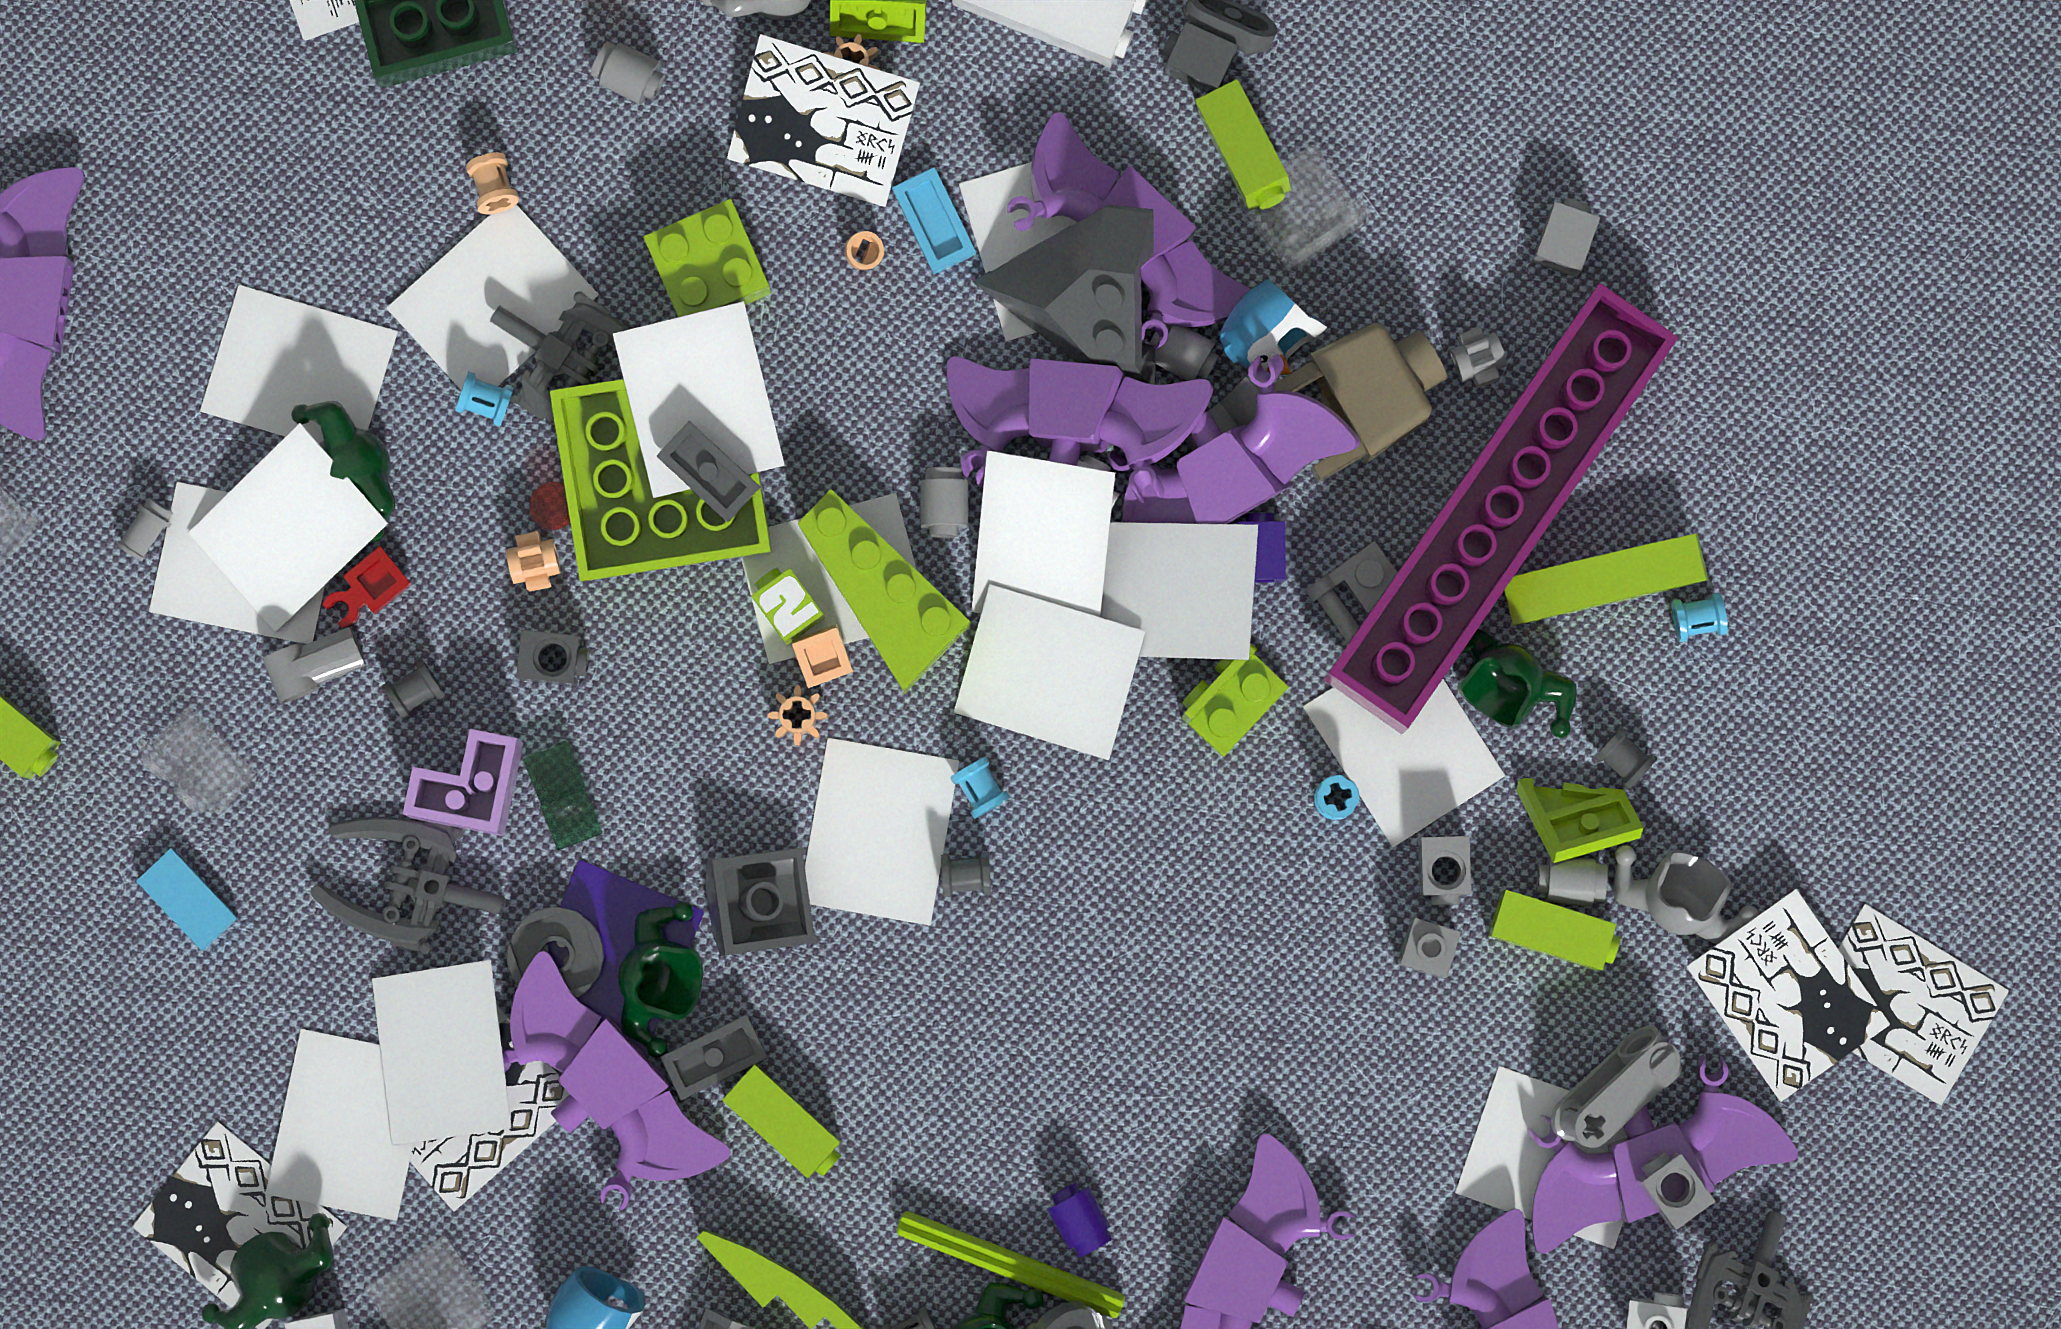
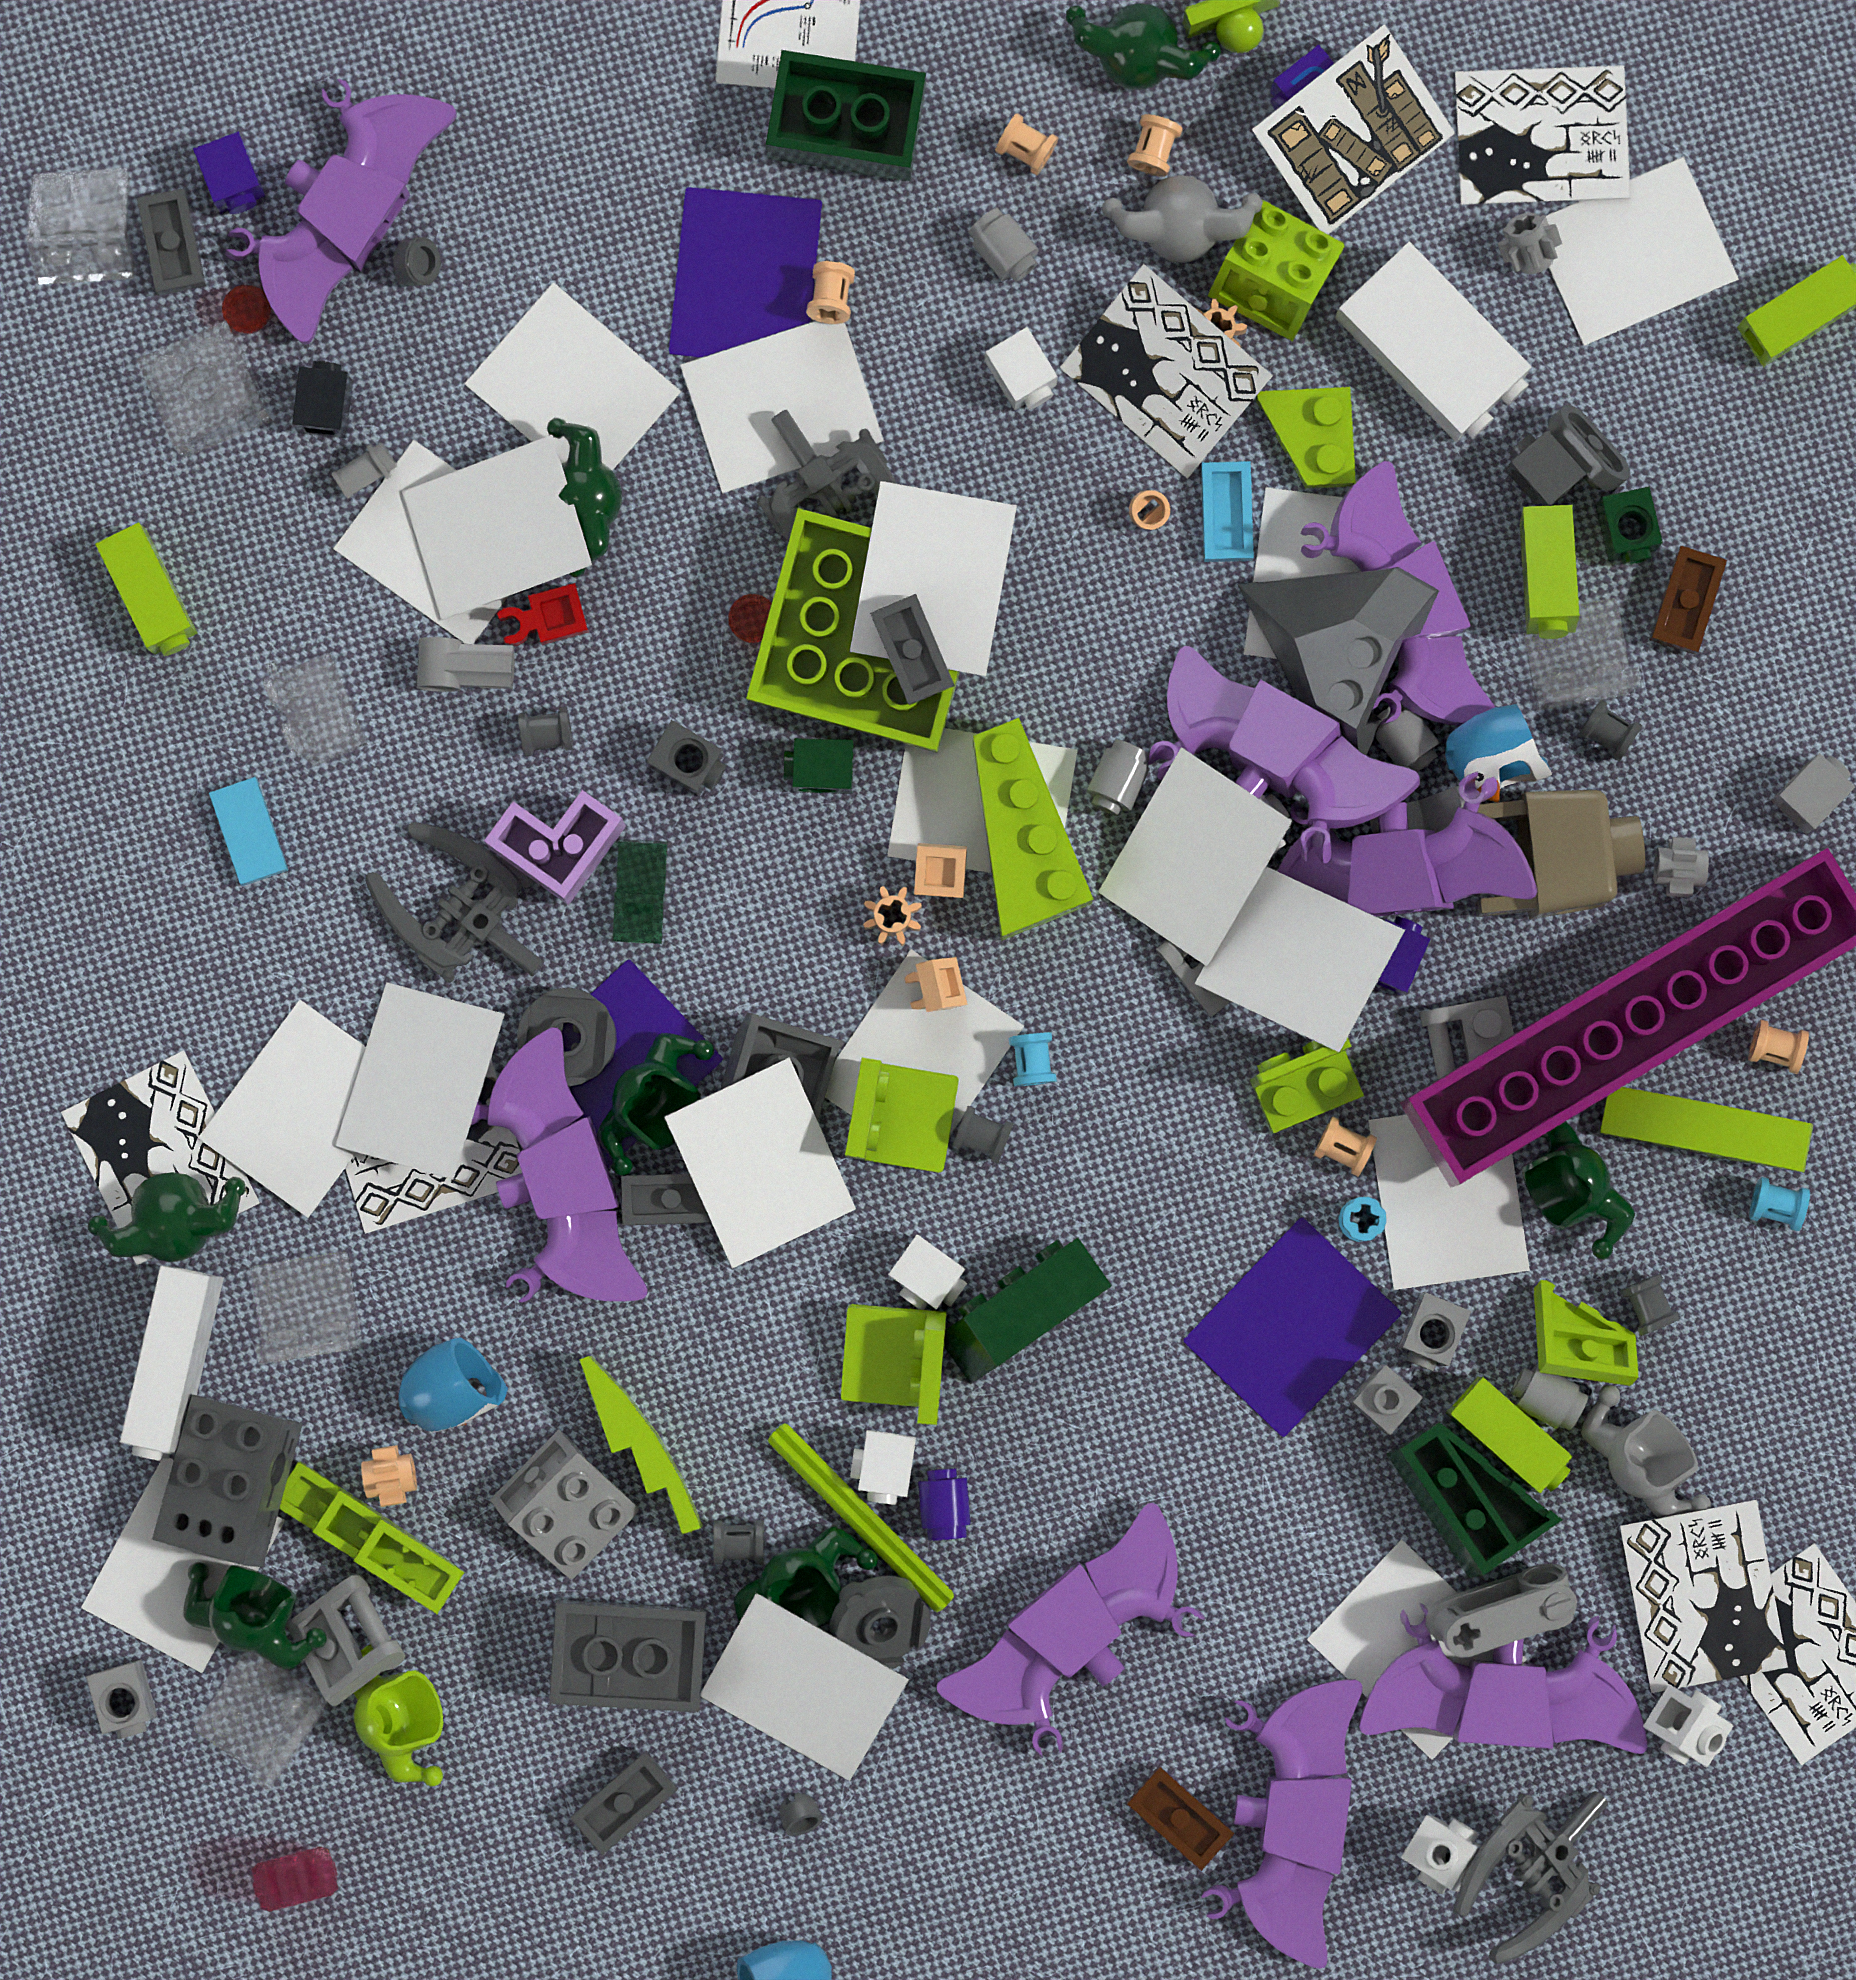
camera: 25 degrees right, 0 degrees up
medium azure bush [455,371,514,427] -> none
light nougat gear [506,531,561,592] -> none
lime brick [643,199,772,317] -> none
lime brick [722,1064,842,1178] -> none
brick [751,568,825,646] -> none
white sticker [954,584,1146,760] -> none
light grey brick [1636,1151,1716,1230] -> none
none -> black brick [292,361,353,439]
none -> dark grey tile [393,237,441,286]
none -> white sticker [665,1058,856,1269]
none -> dark purple sticker [669,187,822,358]
none -> dark green brick [784,738,854,794]
none -> lime bracket [841,1304,946,1425]
none -> lime bracket [845,1057,959,1173]
none -> white brick [850,1430,916,1505]
none -> white brick [888,1234,967,1310]
none -> light nougat tile [905,957,968,1012]
none -> dark green wedge [944,1238,1112,1384]
none -> white brick [985,327,1058,410]
none -> dark purple sticker [1184,1218,1401,1437]
none -> lime wing [1256,387,1356,489]
none -> light nougat bush [1313,1116,1377,1177]
none -> dark green wedge [1386,1422,1563,1578]
none -> dark grey bush [1578,700,1642,762]
none -> dark green brick [1595,486,1663,566]
none -> white brick [1643,1684,1734,1768]
none -> reddish brown plate [1649,545,1727,655]
none -> light nougat bush [1748,1020,1809,1074]

